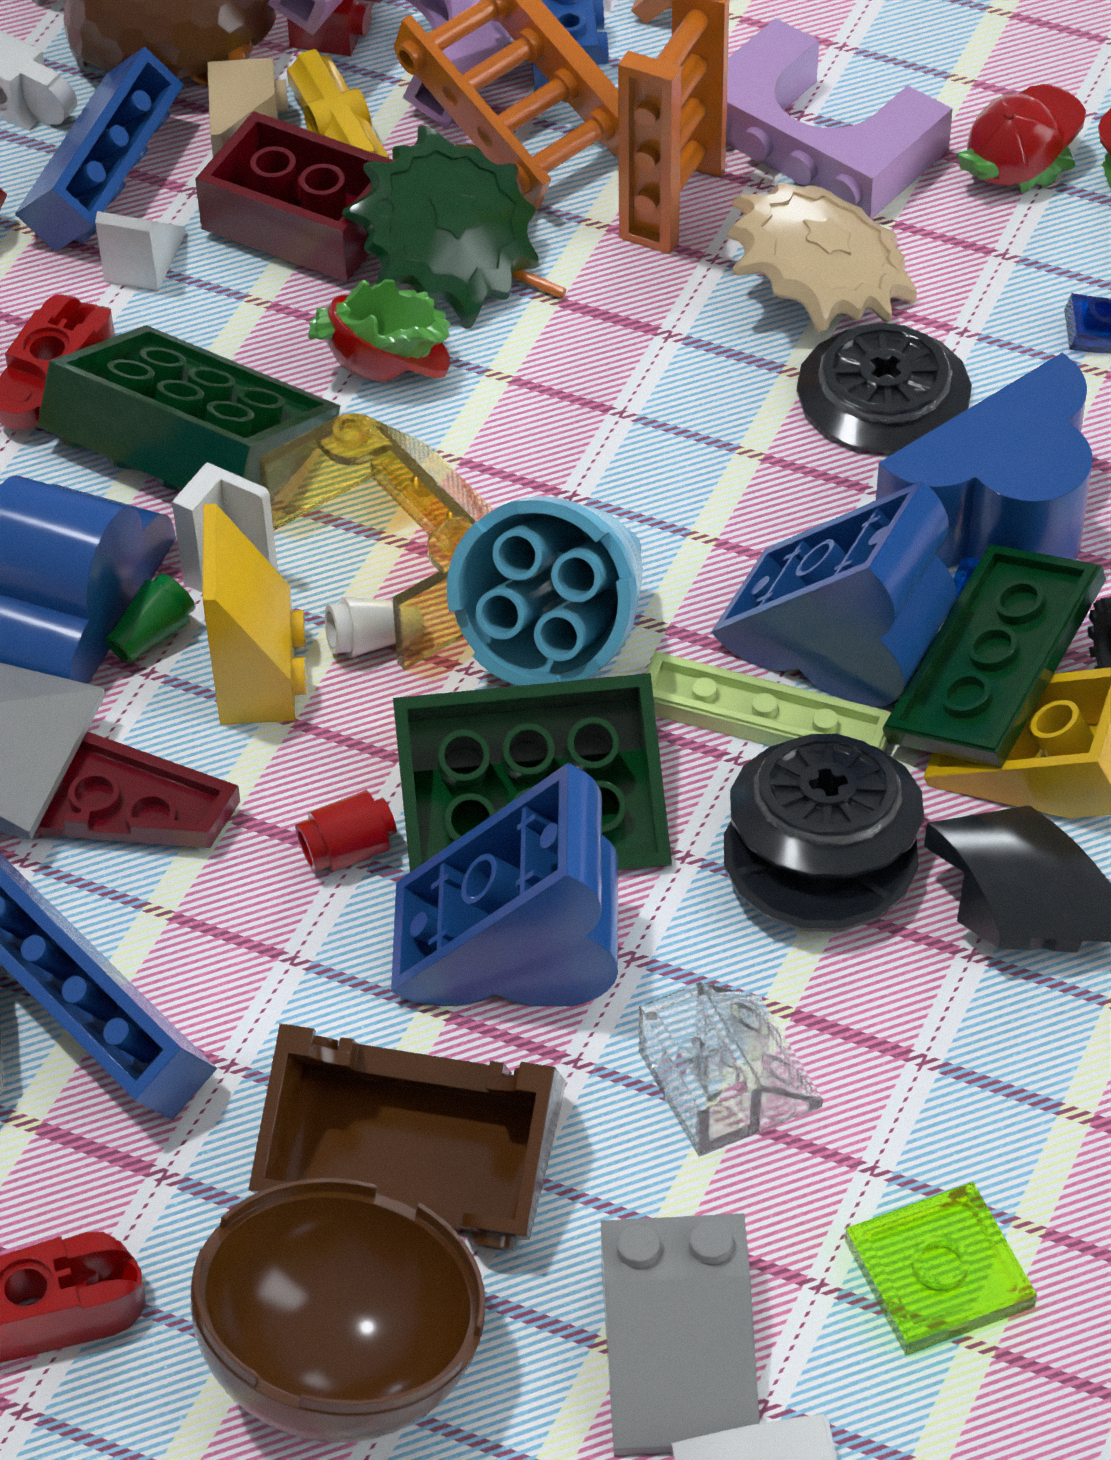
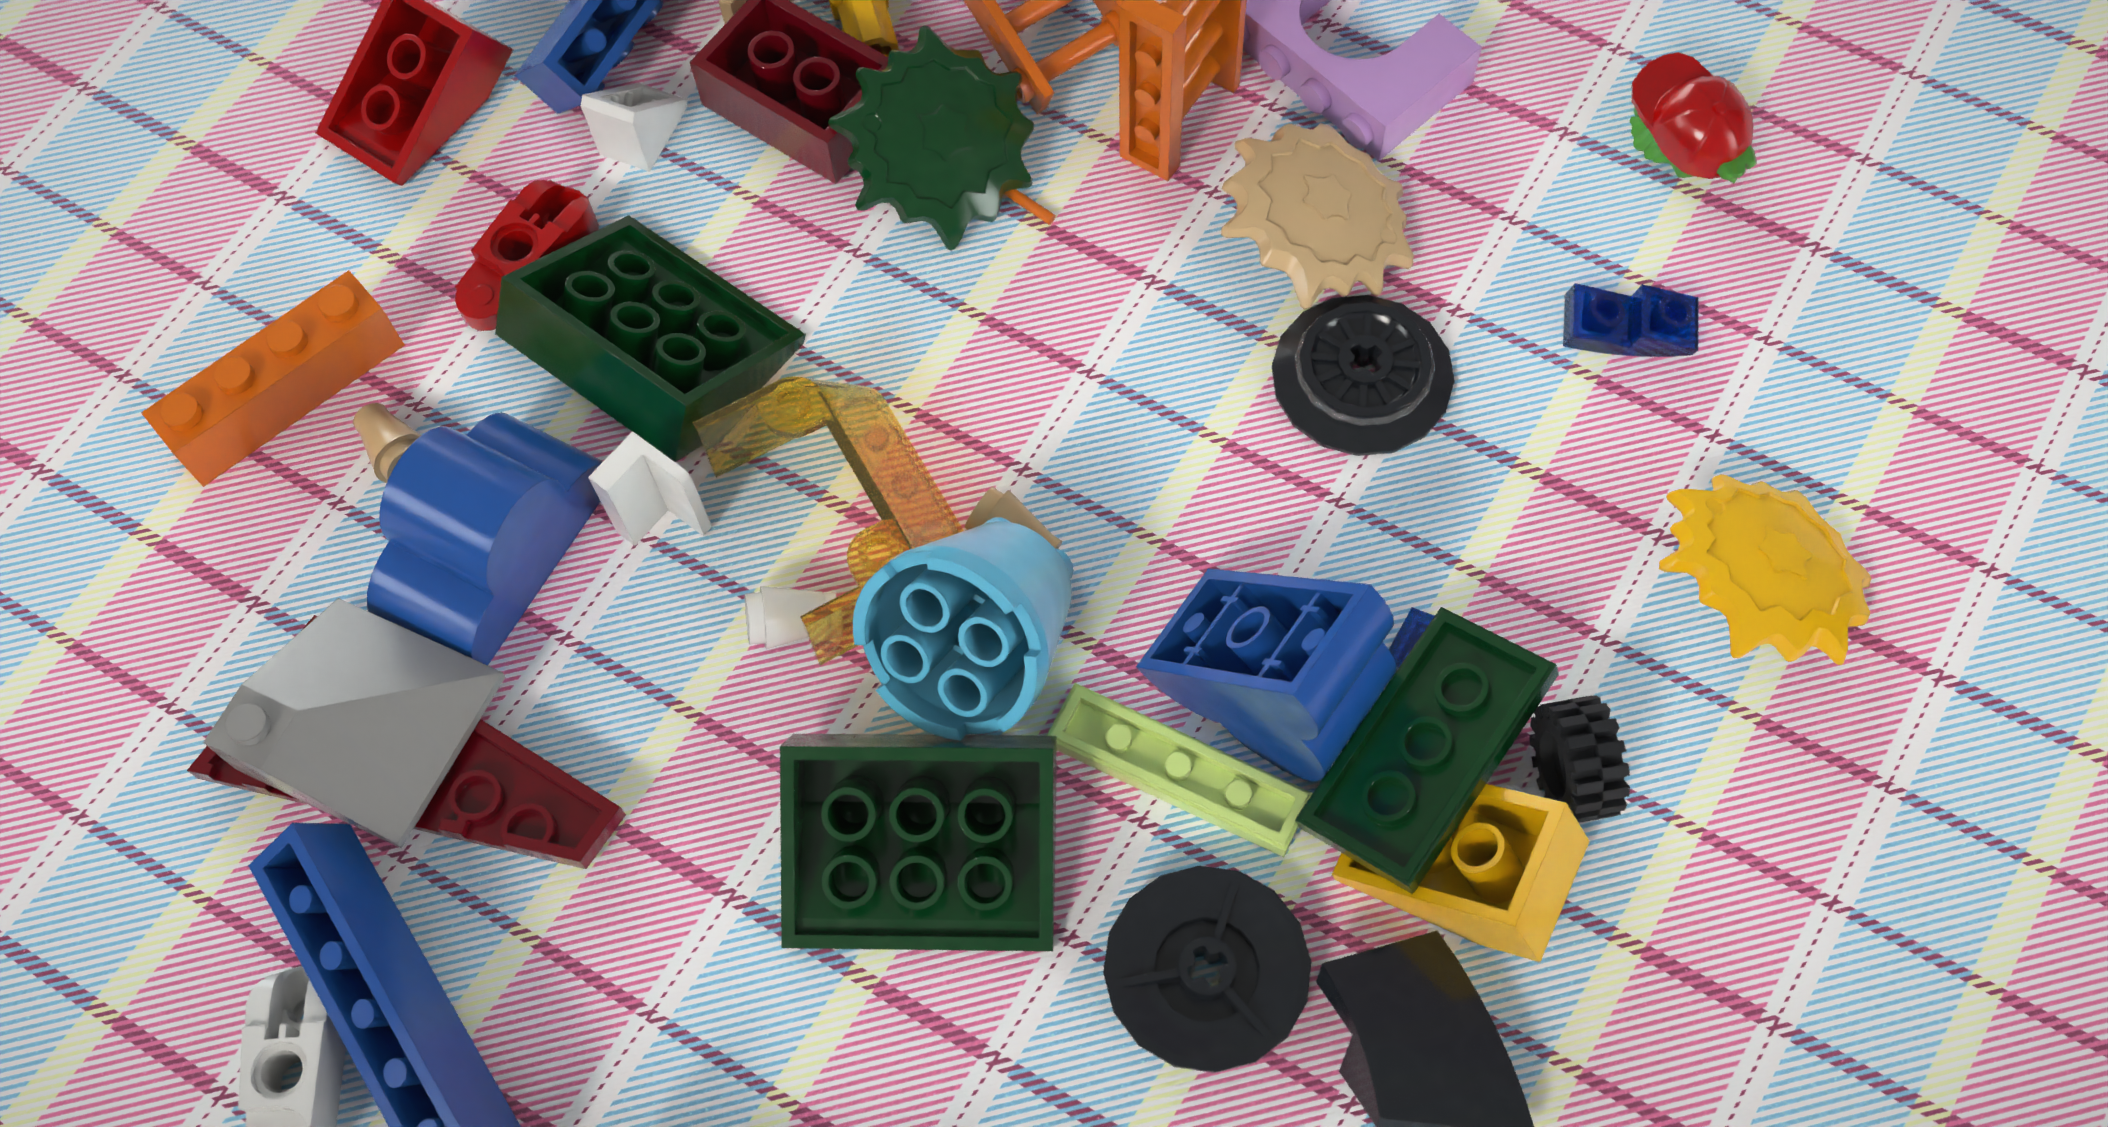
camera: 10 degrees right, 15 degrees up
green cone [105,574,196,665] -> none
yellow slope [202,503,307,725] -> none
red brick [295,790,397,873] -> none
bright green hair [308,279,451,382] -> none
blue brick [391,763,618,1007] -> none
black piece [730,734,924,878] -> none
blue brick [876,352,1093,568] -> none
red hair [957,84,1086,193] -> none

